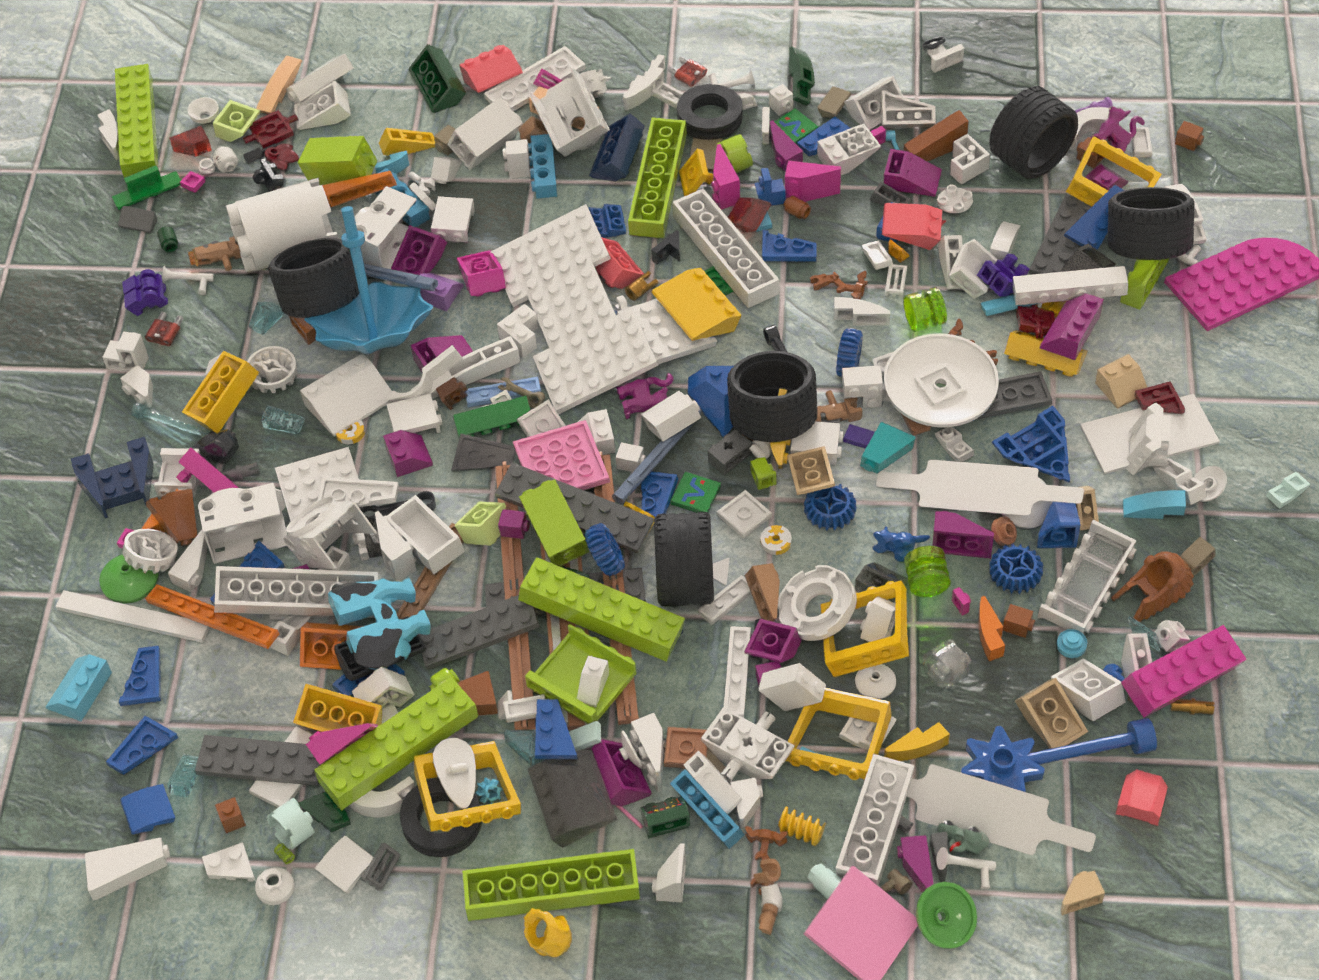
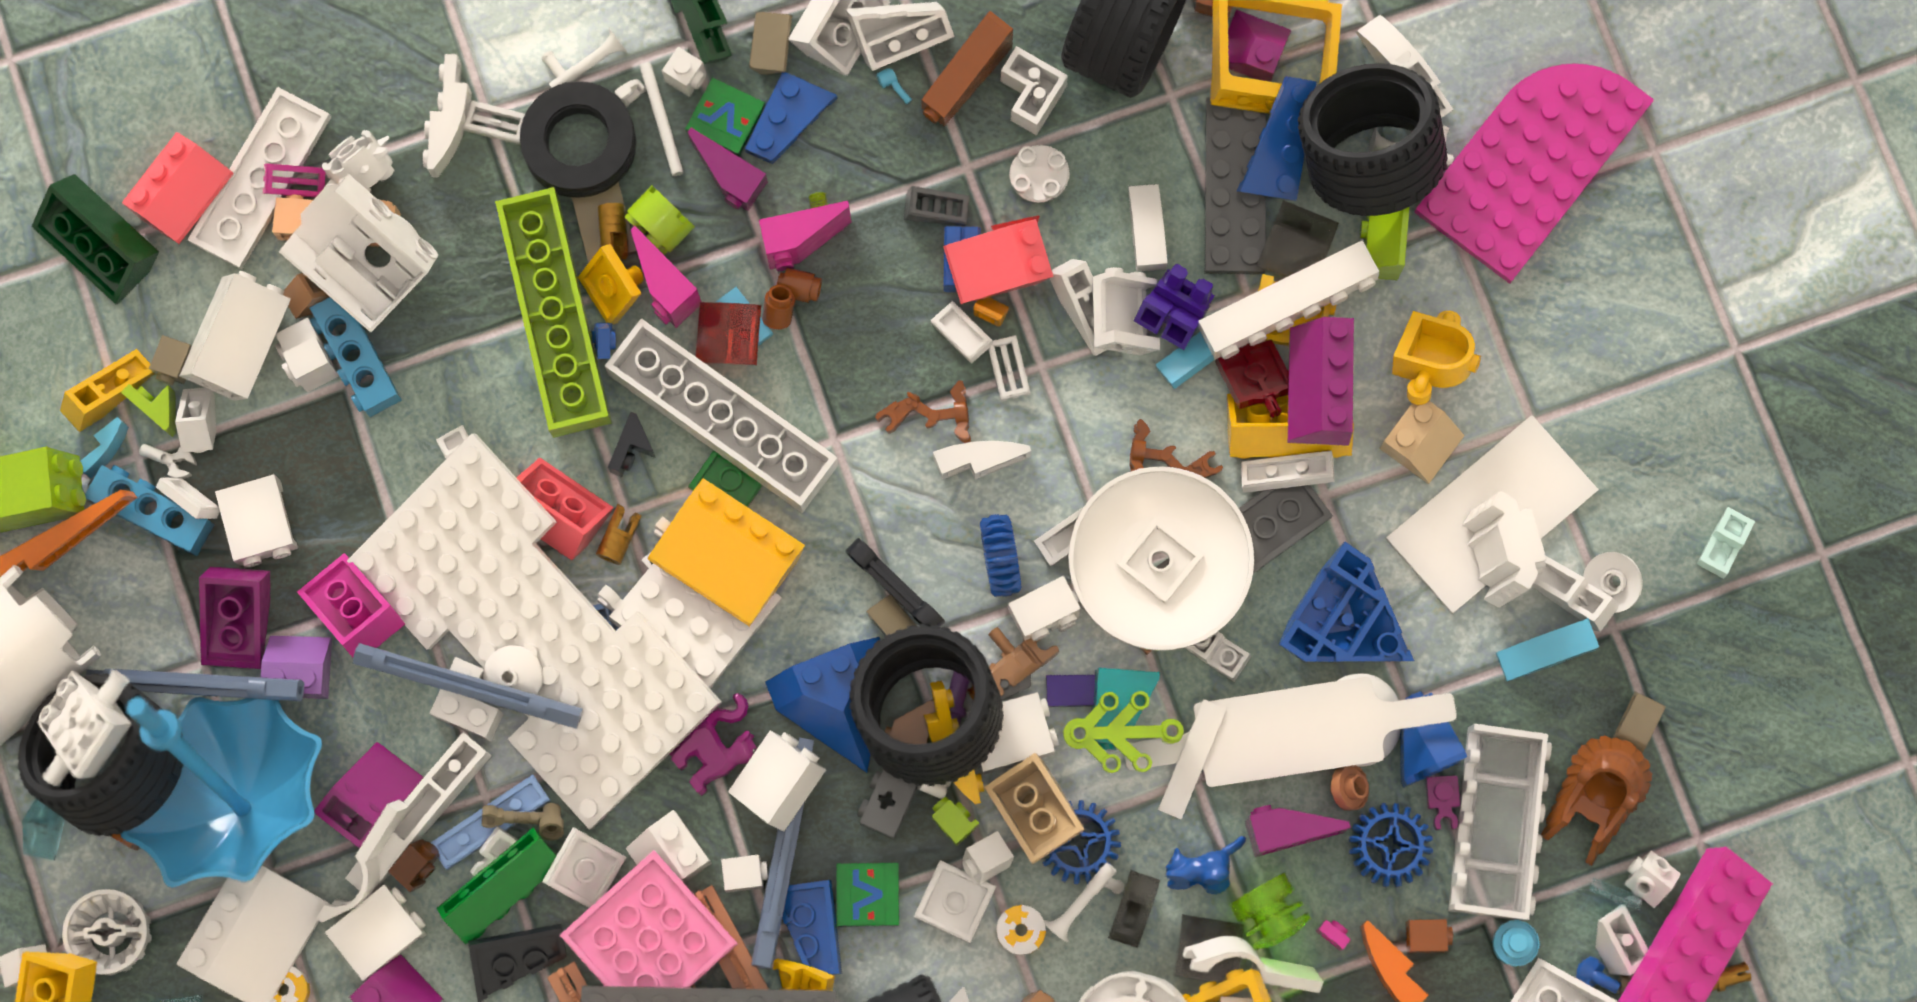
camera: 25 degrees left, 25 degrees up
white piece [355,186,417,281] -> none
blue slope [588,204,626,238] -> none
dark blue slope [589,113,645,182] -> none
clear red piece [667,56,707,87] -> none
blue brick [754,168,786,205] -> none
white tile [762,107,770,144] -> none
blue wing [762,230,816,261] -> none
white slope [817,124,881,176] -> none
dark pink plate [871,126,886,145] -> none
magenta slope [883,149,942,197] -> none
clear neon green wheel [903,287,947,332] -> none
tan slope [1075,486,1099,531] -> none
dark red wing [1135,381,1185,414] -> none
none -> white slope [37,670,131,787]
none -> lime slope [121,384,176,437]
none -> sand blue piece [352,643,583,729]
none -> white dish [483,645,543,695]
none -> blue plate [591,323,616,359]
none -> pearl gold hinge [597,203,628,260]
none -> white bar [640,62,684,176]
none -> dark orange brick [762,285,795,330]
none -> white brick [962,831,1014,884]
none -> white piece [1044,862,1124,942]
none -> lime plant [1063,691,1184,773]
none -> clear smoke slope [1108,870,1160,948]
none -> white sticker [1158,699,1227,819]
none -> white piece [1182,936,1324,993]
none -> white tile [1241,450,1335,493]
none -> yellow piece [1392,310,1481,405]
none -> magenta plate [1425,775,1460,831]

